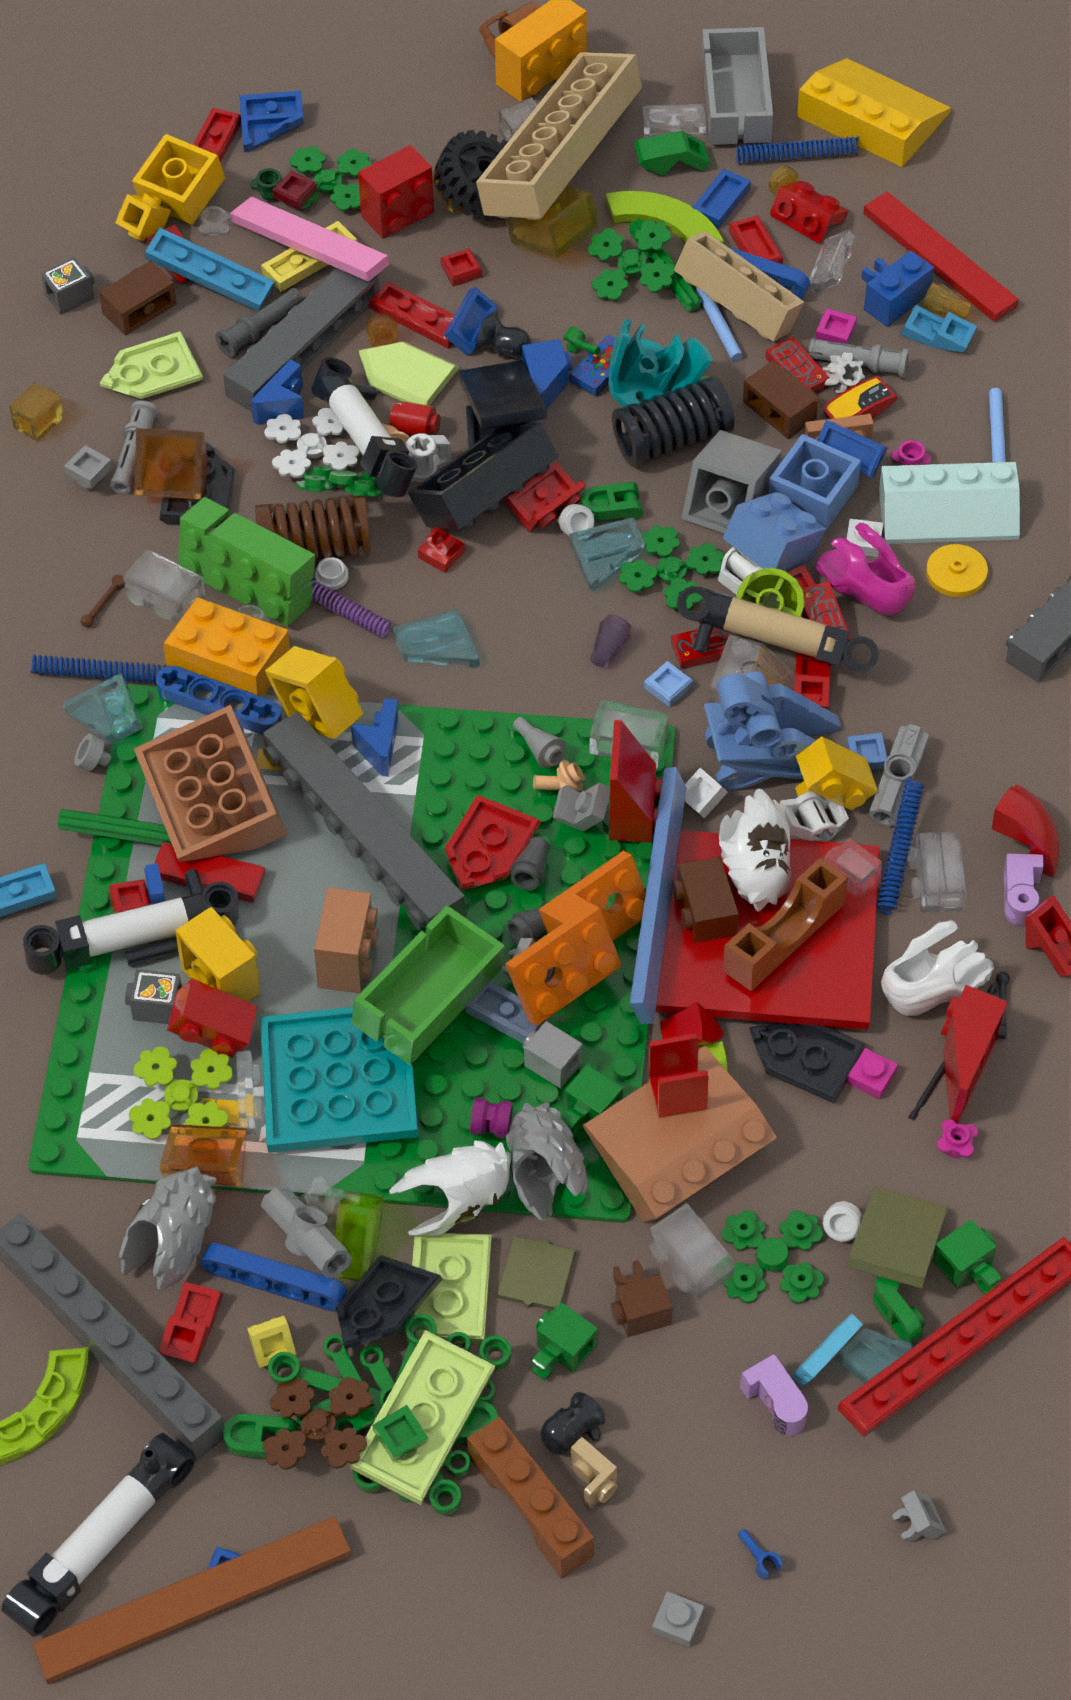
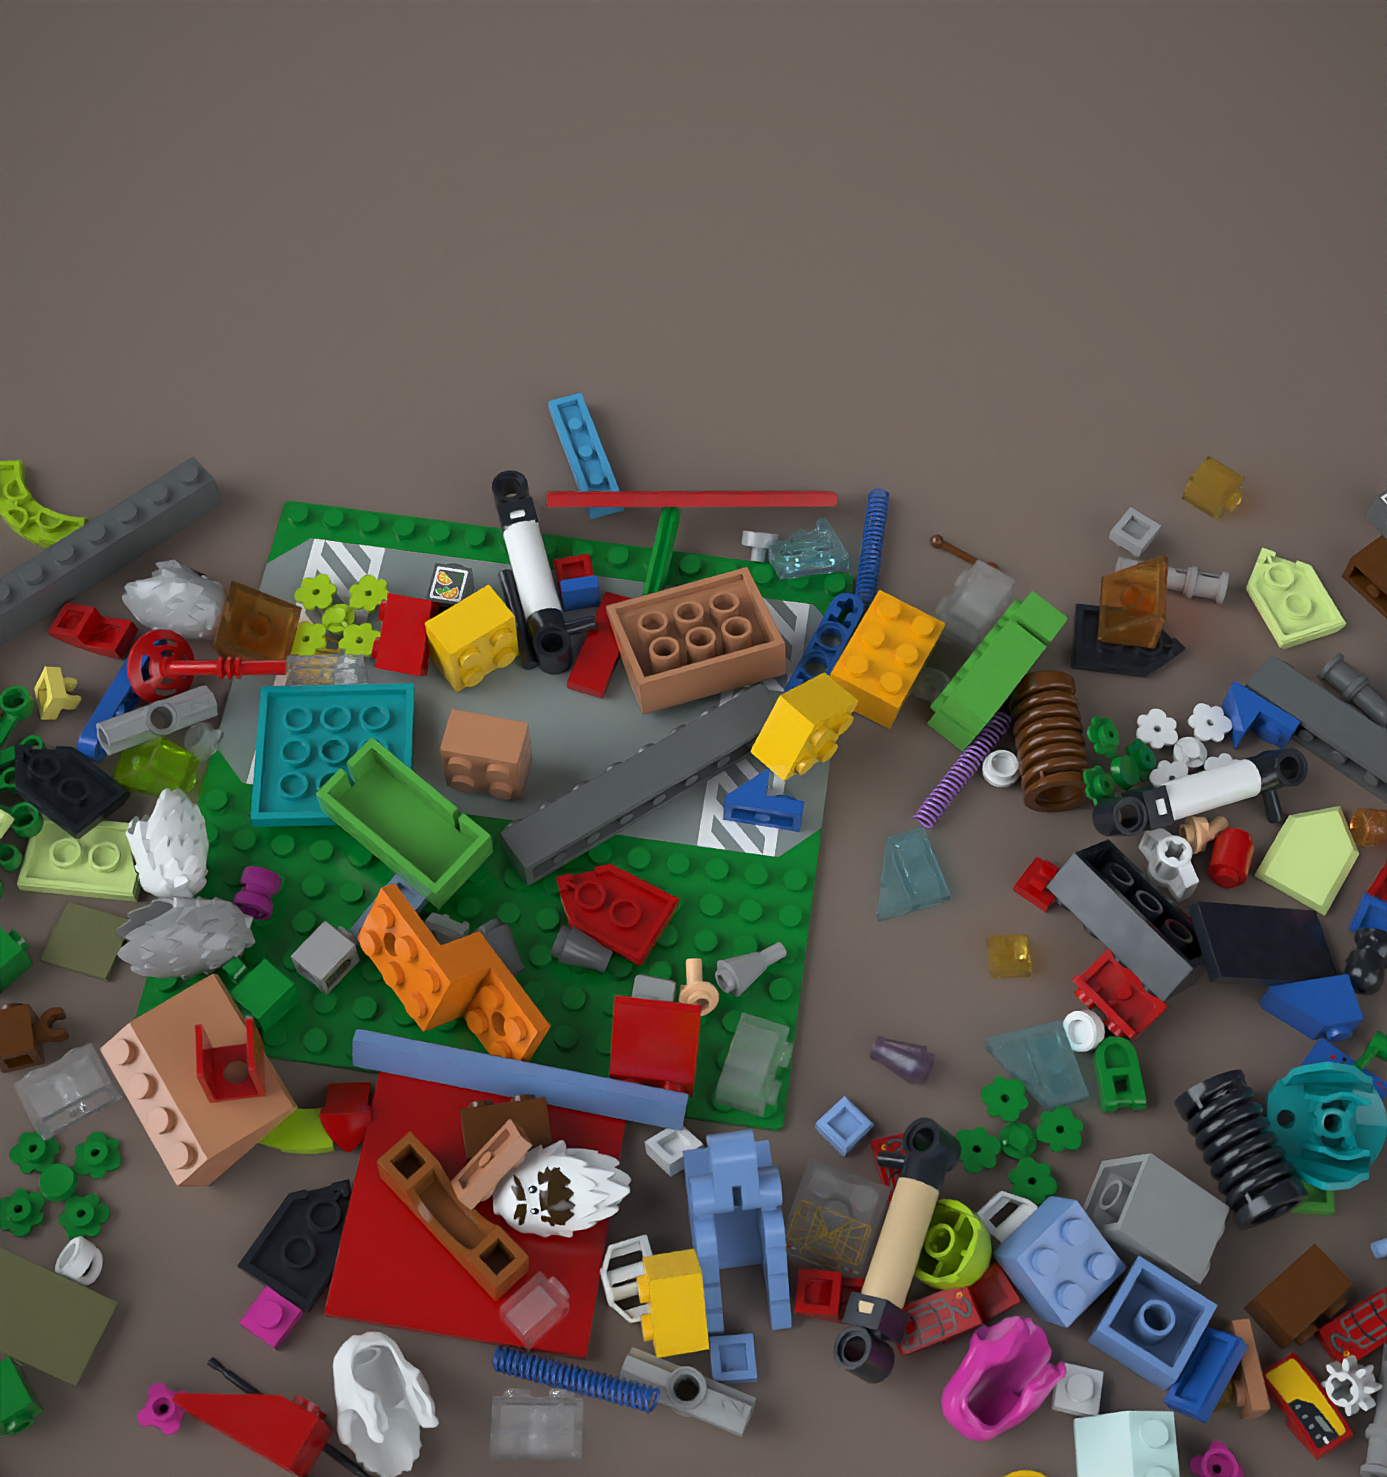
camera: 90 degrees right, 5 degrees up
none -> red dish [127,629,287,703]
none -> nougat plate [450,1118,532,1210]
none -> red tile [545,490,837,507]
none -> clear yellow tile [986,934,1032,978]

